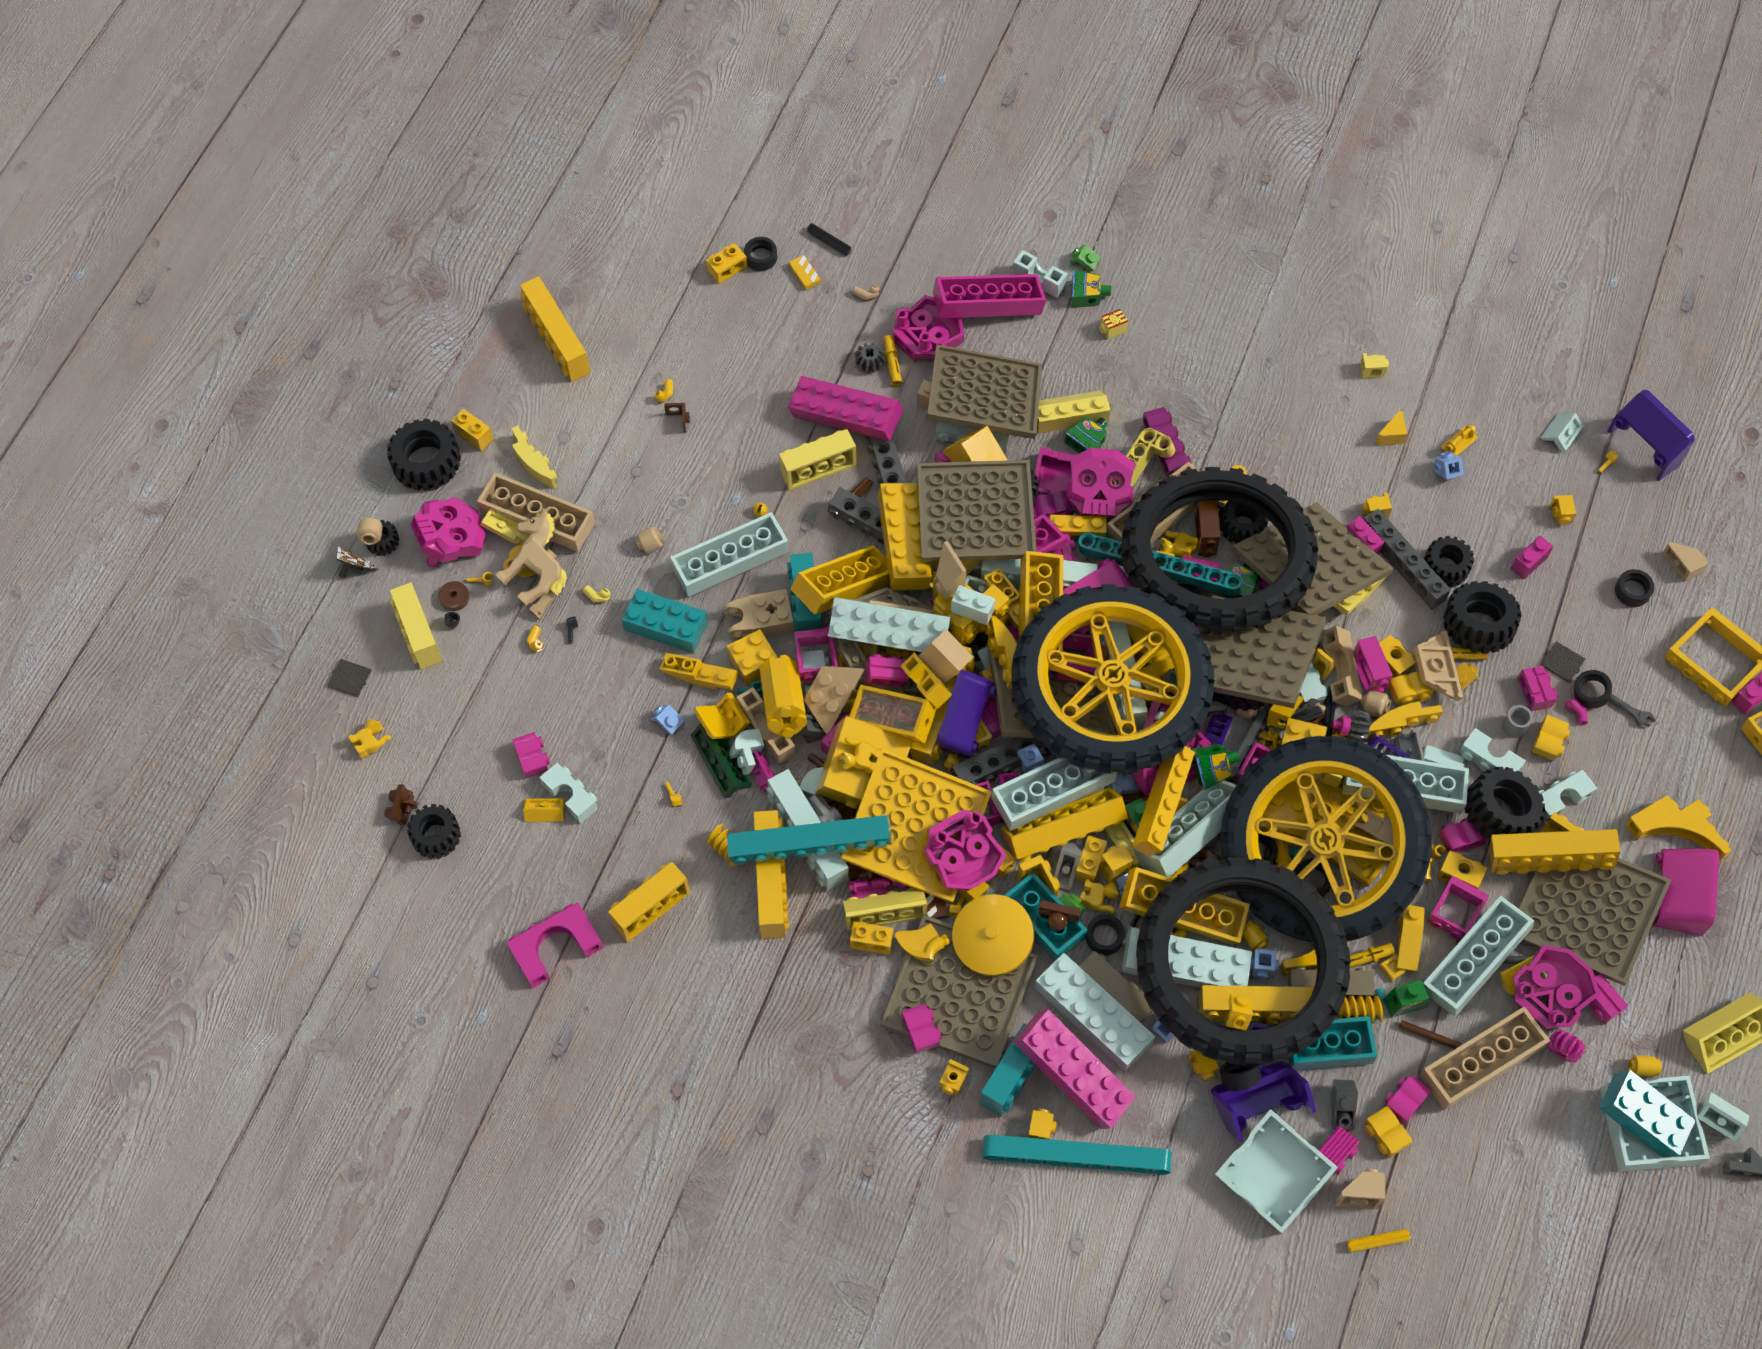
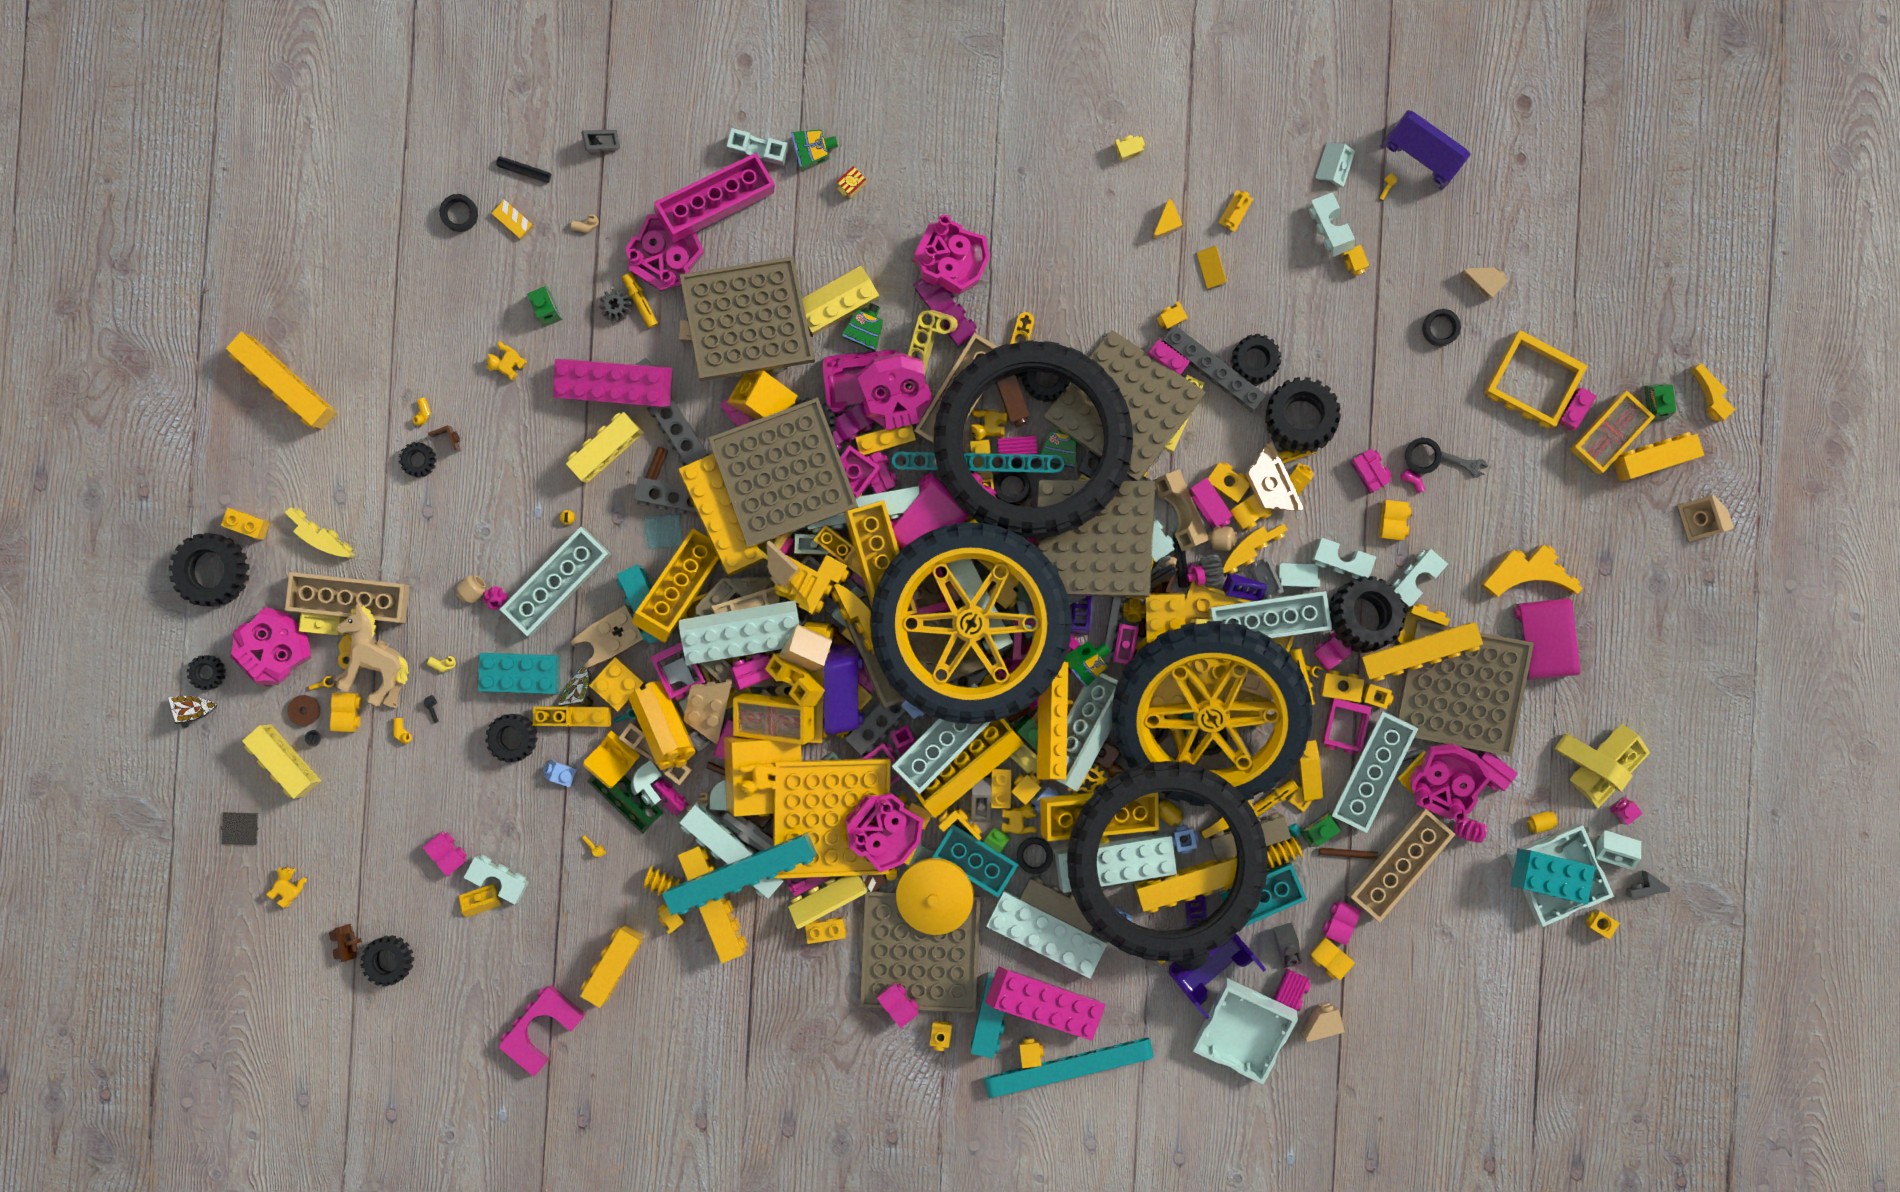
camera: 15 degrees left, 25 degrees up
tan head [357,517,383,545] -> none
yellow brick [706,243,747,284] -> none
yellow arm [895,923,950,962] -> none
light aqua brick [951,585,995,625] -> none
reddish brown tile [1038,900,1081,931] -> none
bright green bracket [1069,244,1101,272] -> none
yellow bracket [1226,994,1253,1031] -> none
yellow slope [1312,648,1334,680] -> none
yellow axle [1347,1229,1410,1252] -> none
light blue brick [1434,452,1464,480] -> none
light grey piece [1502,705,1533,738] -> none
dark pink brick [1510,536,1553,579] -> none
clear smoke piece [1540,641,1586,683] -> none
none -> yellow brick [330,692,362,732]
none -> black tyre [399,442,437,477]
none -> dark pink gear [483,586,508,610]
none -> black tyre [485,714,538,763]
none -> yellow animal [486,341,528,381]
none -> green torso [527,286,562,327]
none -> shield [558,666,594,706]
none -> dark grey slope [581,130,620,155]
none -> clear light blue piece [645,514,682,549]
none -> yellow brick [657,903,686,934]
none -> dark pink brick [912,214,990,295]
none -> yellow slope [1197,246,1227,289]
none -> light aqua arch [1309,192,1355,256]
none -> yellow brick [1361,684,1393,709]
none -> light yellow beam [1554,733,1633,792]
none -> yellow brick [1585,909,1620,940]
none -> dark pink brick [1609,797,1643,825]

